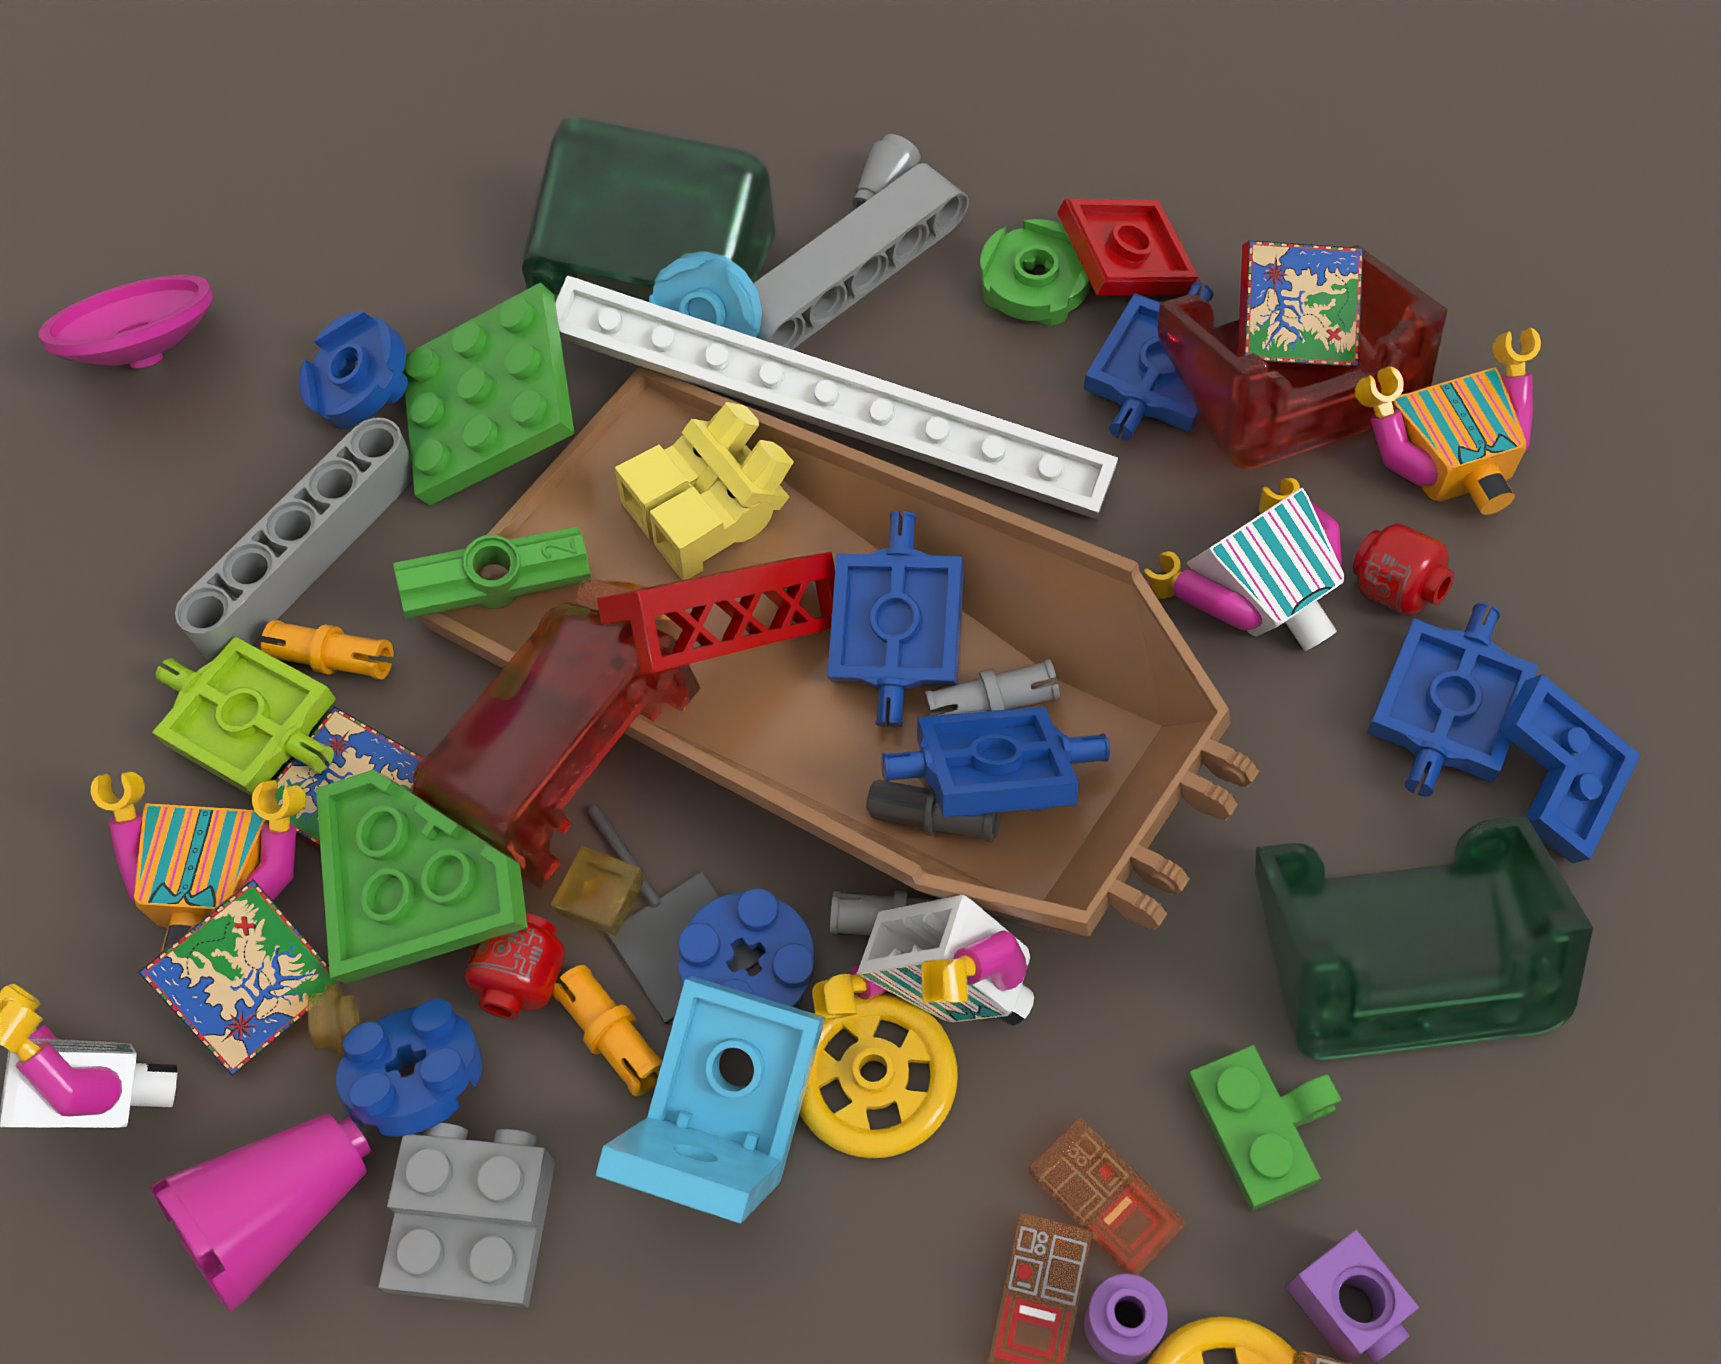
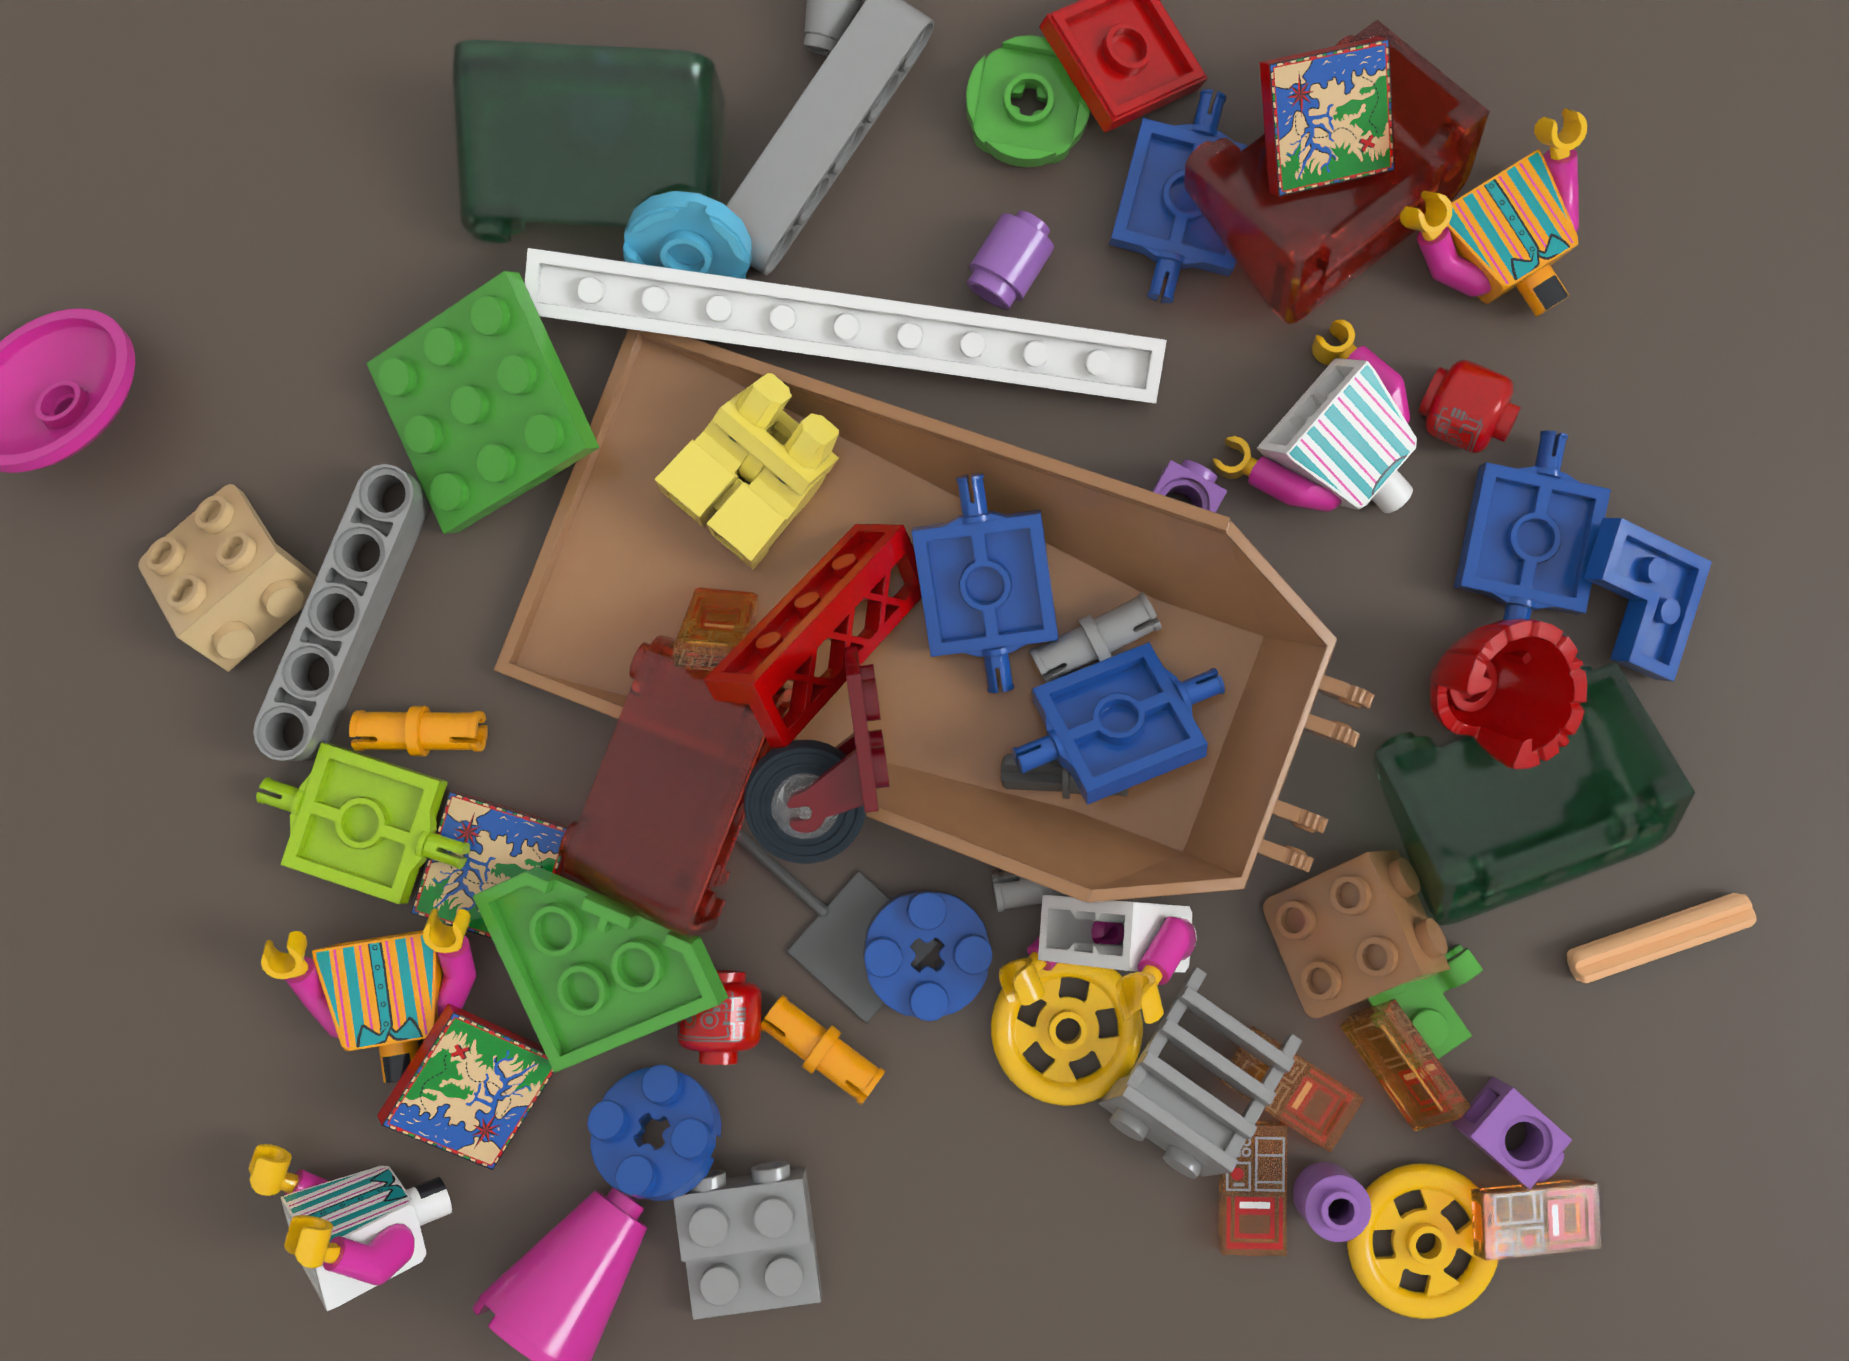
camera: 20 degrees left, 25 degrees up
blue plate [299,312,408,429] -> none
clear yellow plate [308,983,359,1054] -> none
bright green piece [393,526,590,619] -> none
clear yellow plate [551,846,645,936] -> none
medium azure bracket [595,976,825,1224] -> none
none -> tan bracket [138,484,317,672]
none -> plate [744,646,890,864]
none -> medium lavender brick [966,210,1054,310]
none -> light grey plate [1098,967,1302,1179]
none -> medium nougat bracket [1263,850,1451,1018]
none -> clear orange tile [1340,999,1471,1131]
none -> red hair [1429,619,1587,769]
none -> light nougat axle [1566,893,1757,983]

